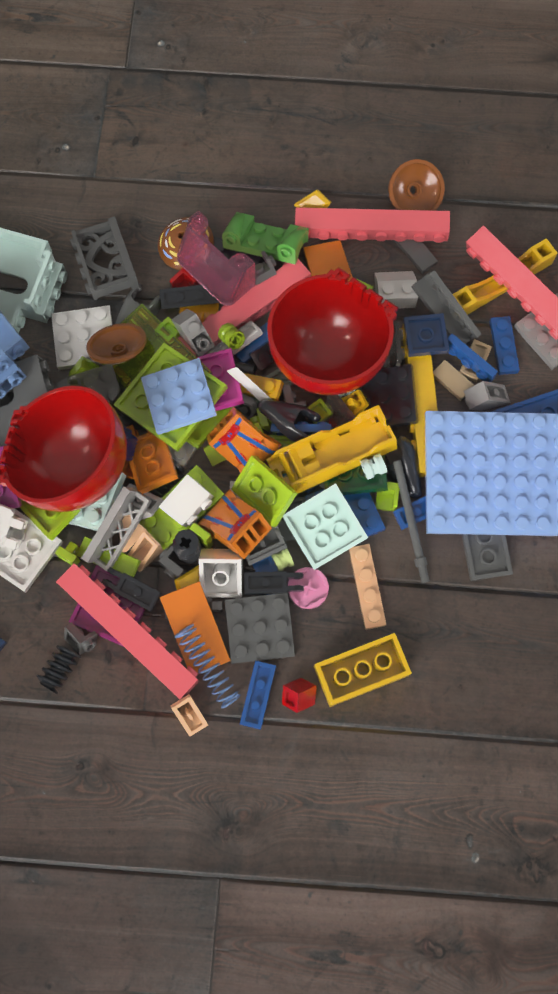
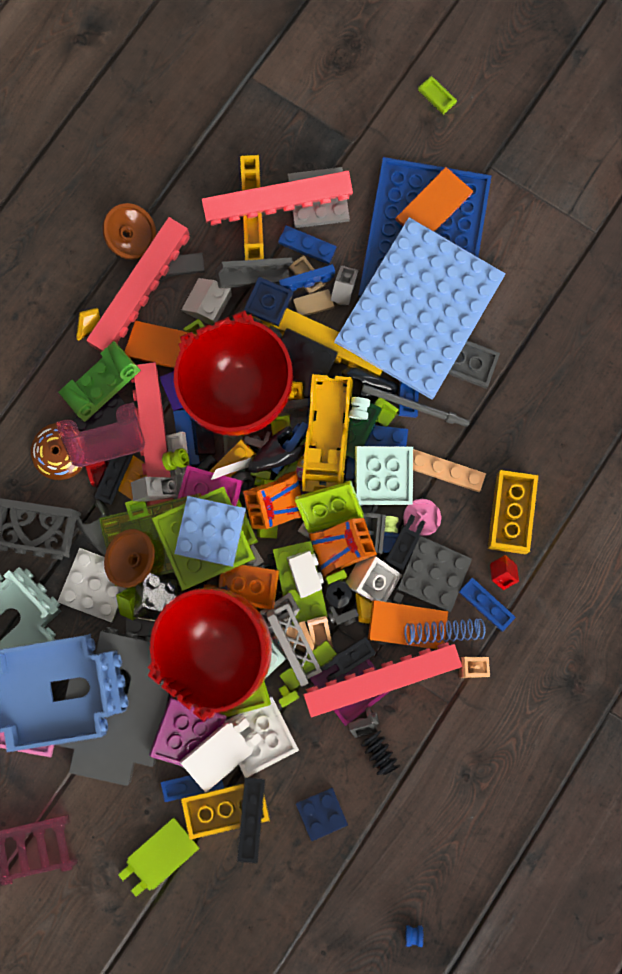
camera: 65 degrees left, 5 degrees up
dark grey bracket [248,251,277,285] -> none

